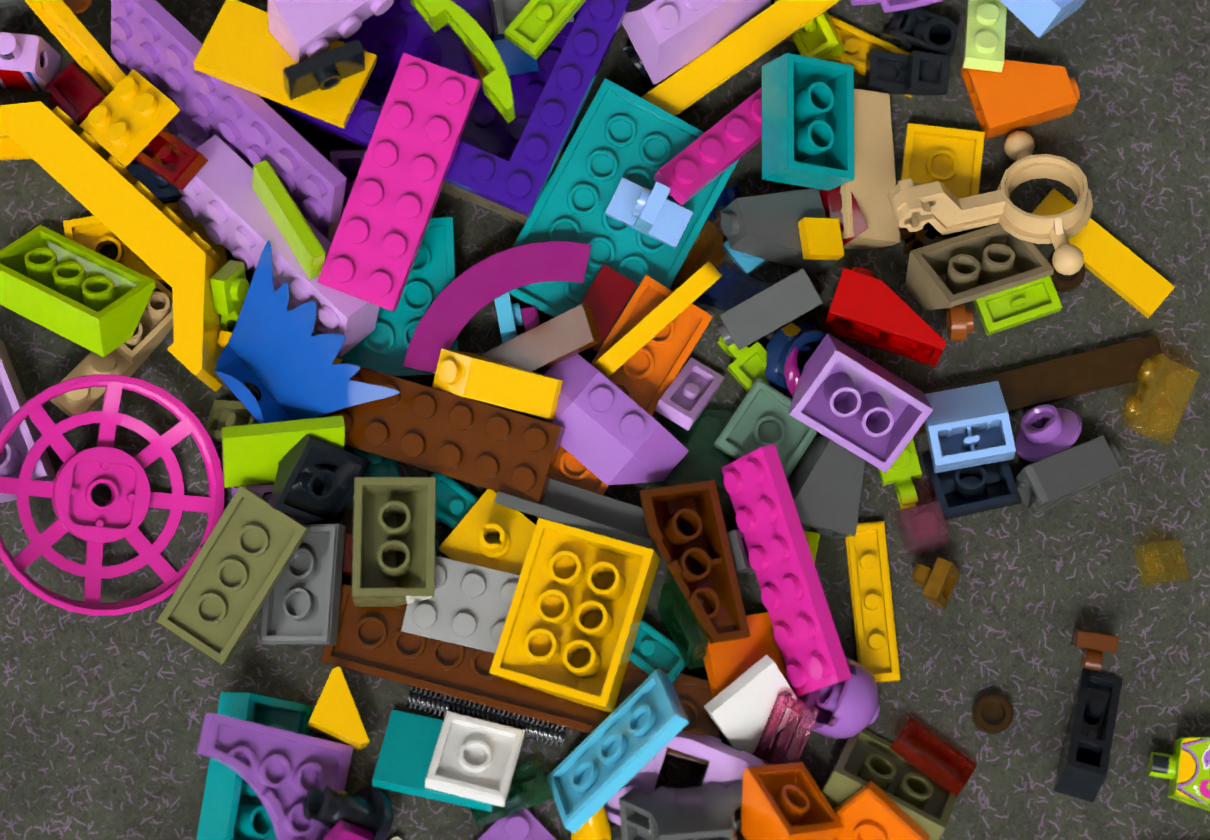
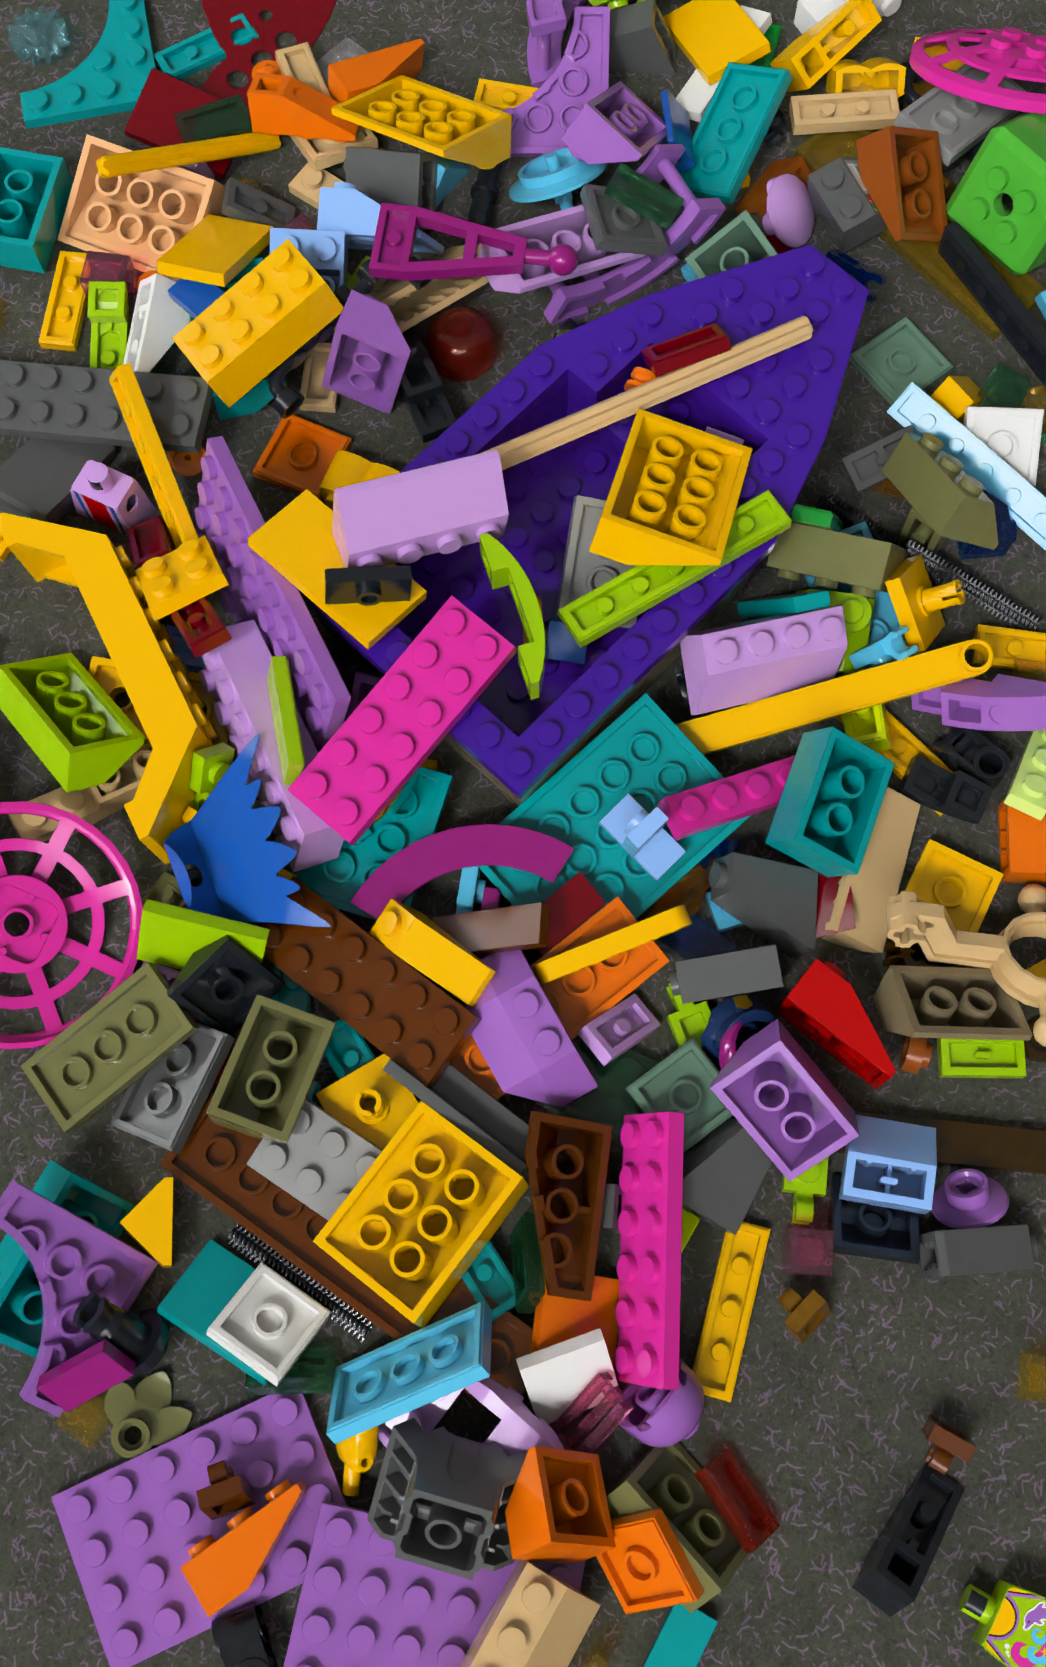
camera: 20 degrees right, 5 degrees down
yellow tile [798,217,844,260] -> none
dark brown tile [972,693,1013,734] -> none

